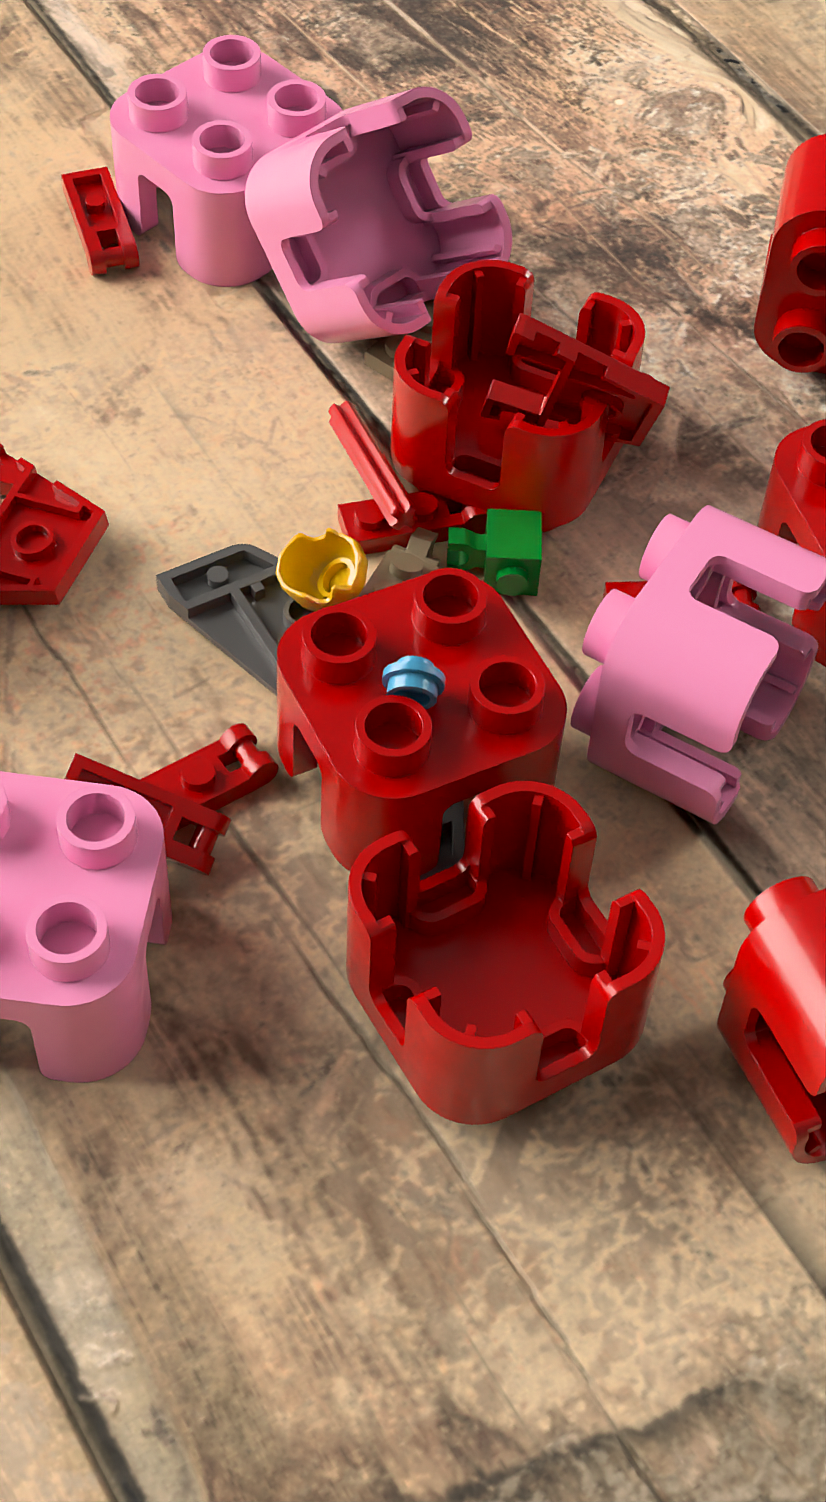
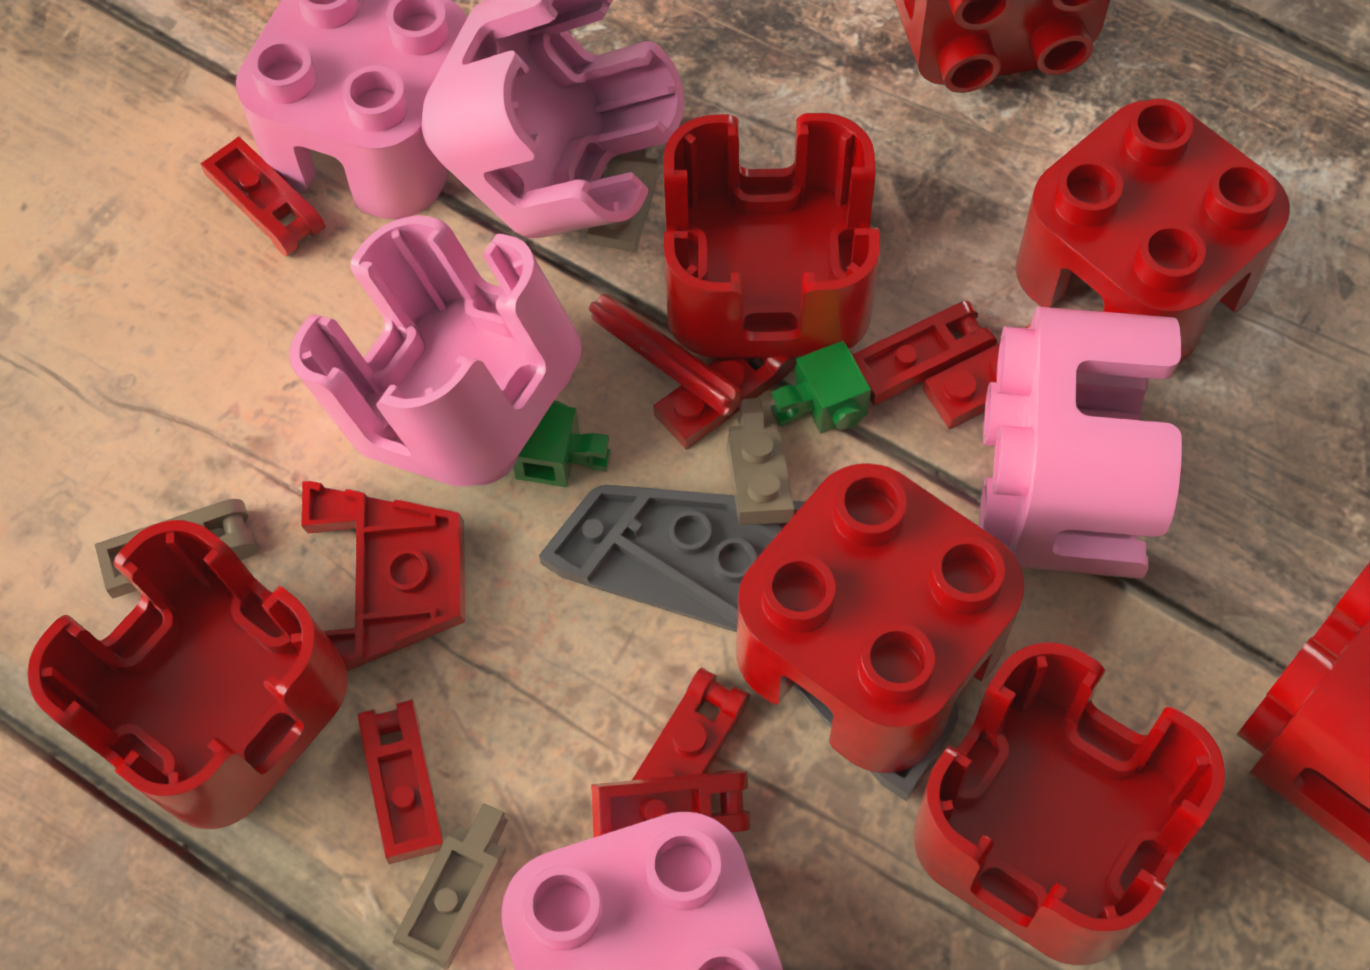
camera: 20 degrees left, 10 degrees up
yellow hair [275,528,368,612] -> none
dark azure plate [382,656,446,709] -> none
red wing [480,313,670,446] -> none
none -> bright pink piece [290,216,582,486]
none -> green brick [513,400,611,487]
none -> red plate [851,300,998,405]

